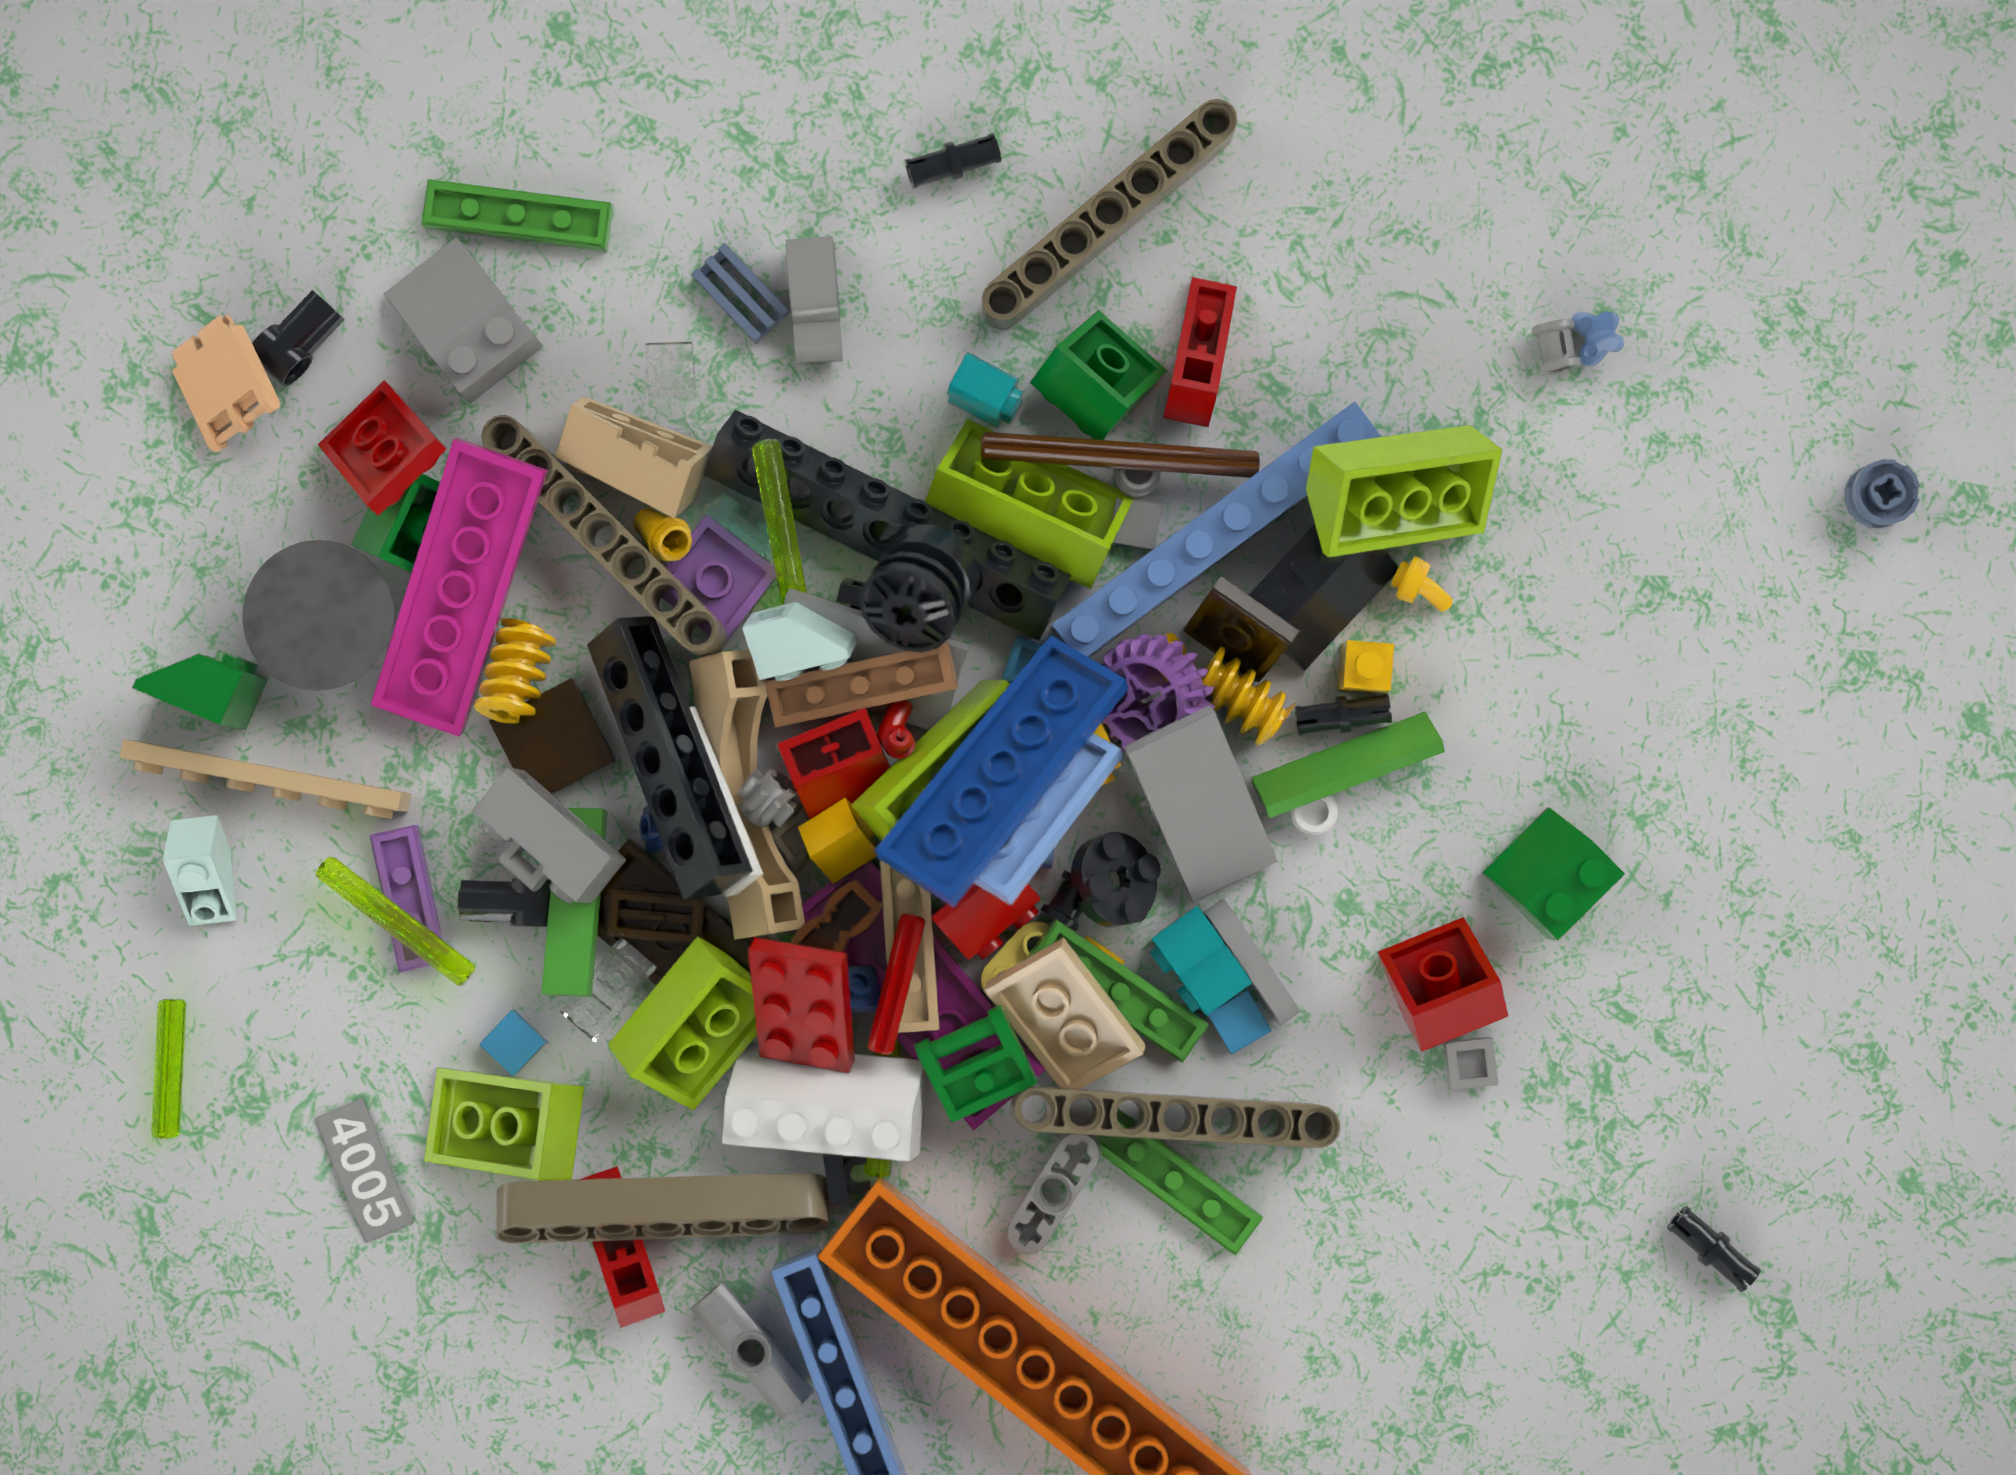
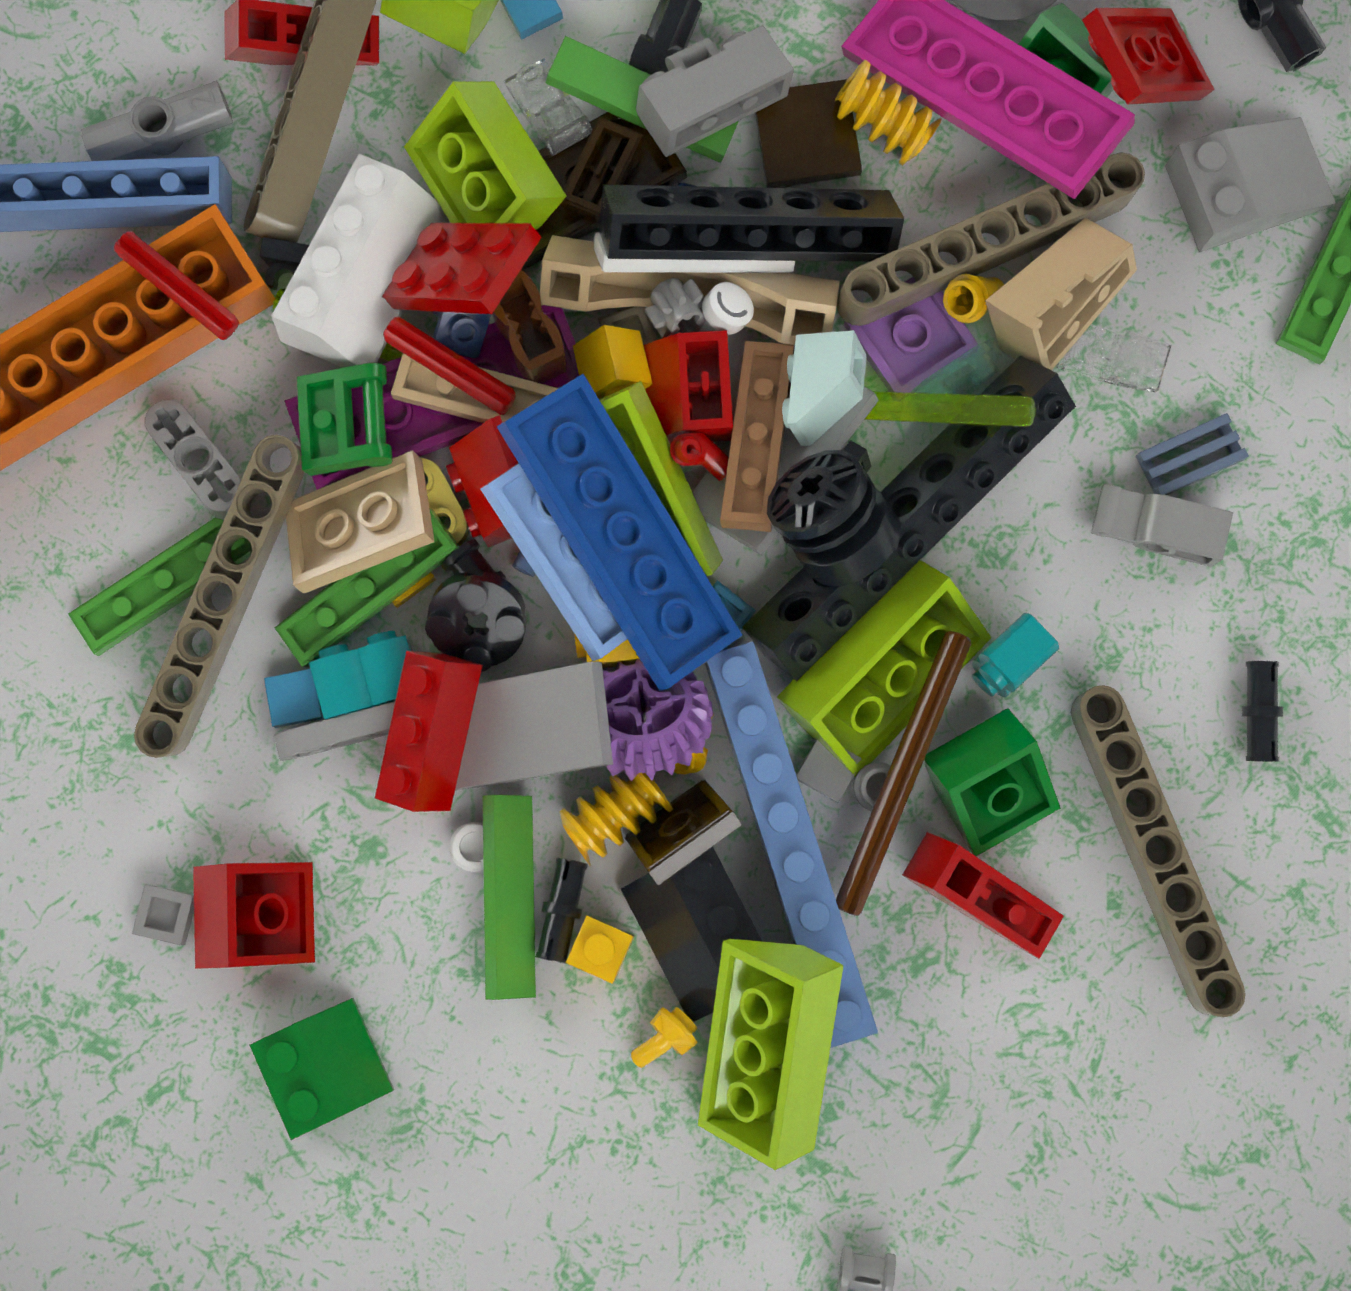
camera: 115 degrees right, 5 degrees down
none -> red axle [114,231,239,340]
none -> red brick [375,650,483,812]
none -> white tile [702,282,754,334]

